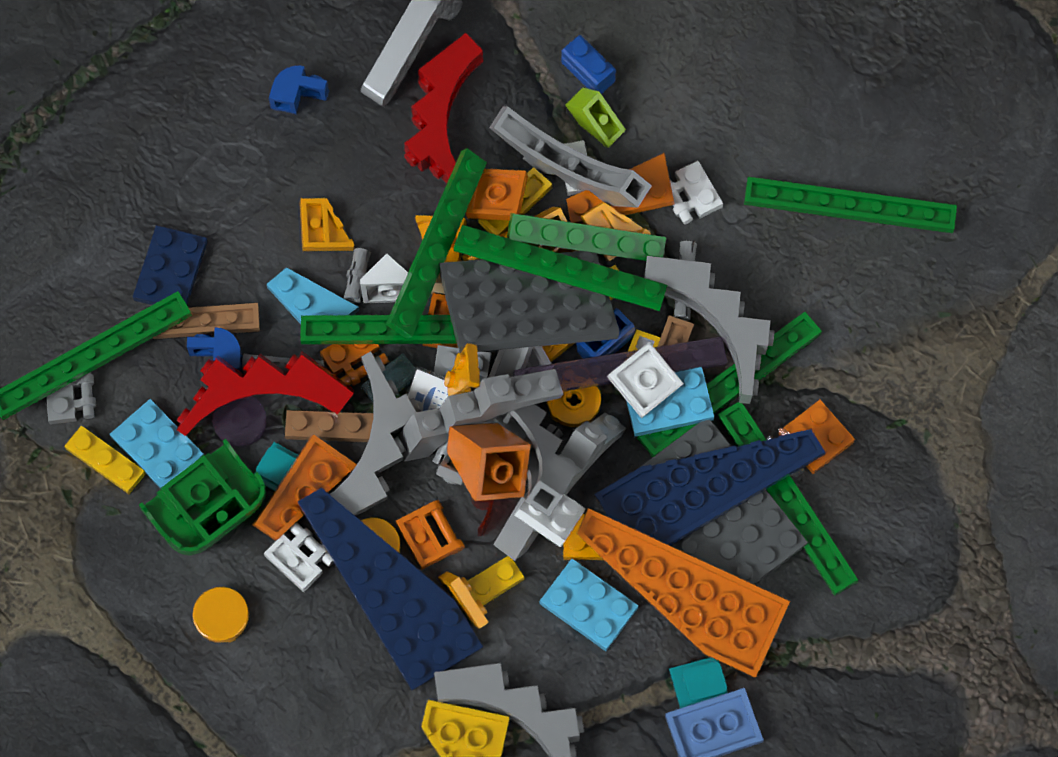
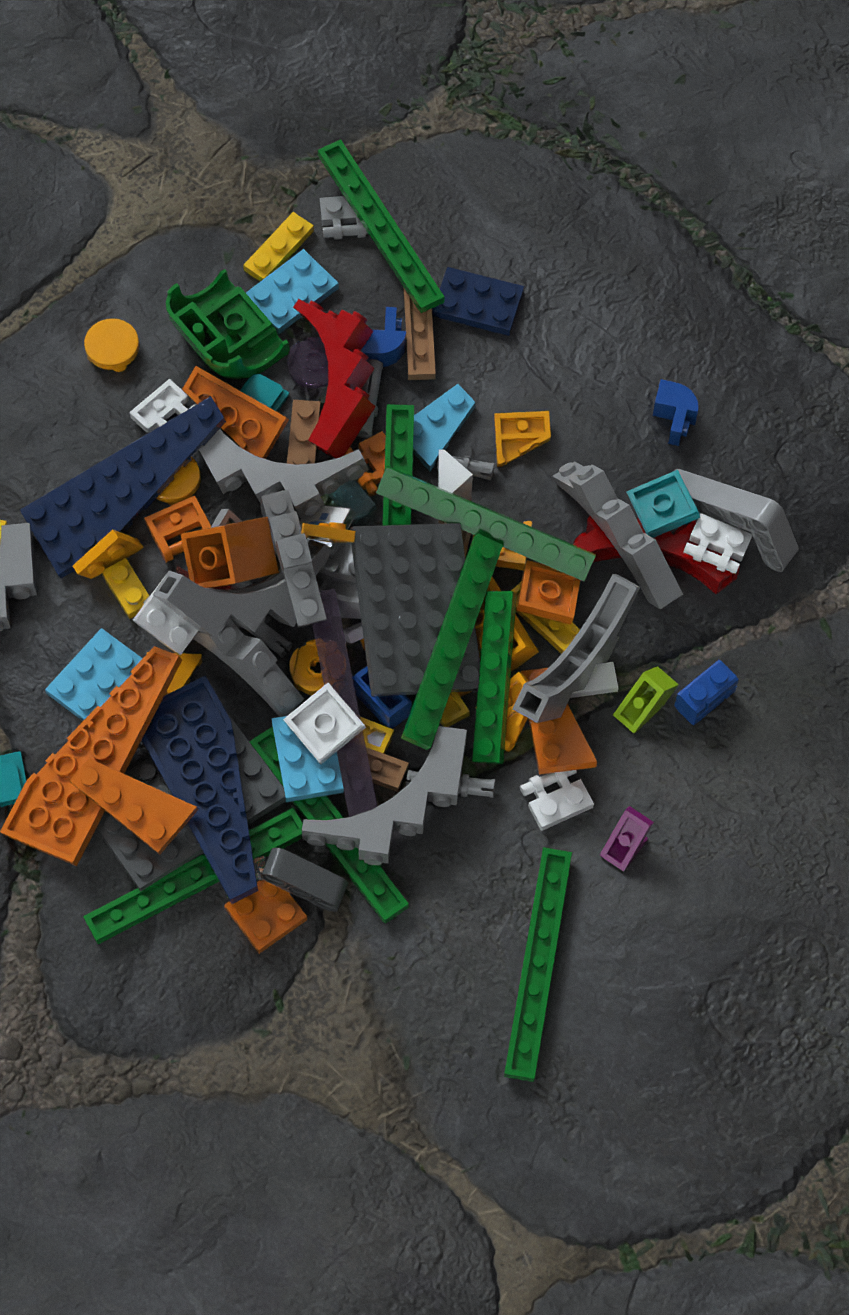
camera: 90 degrees right, 5 degrees down
none -> orange wing [69,758,198,855]
none -> dark grey beam [261,848,348,912]
none -> light grey arch [552,462,683,609]
none -> magenta slope [600,806,654,872]
none -> teal plate [627,470,700,538]
none -> white plate [683,513,752,574]

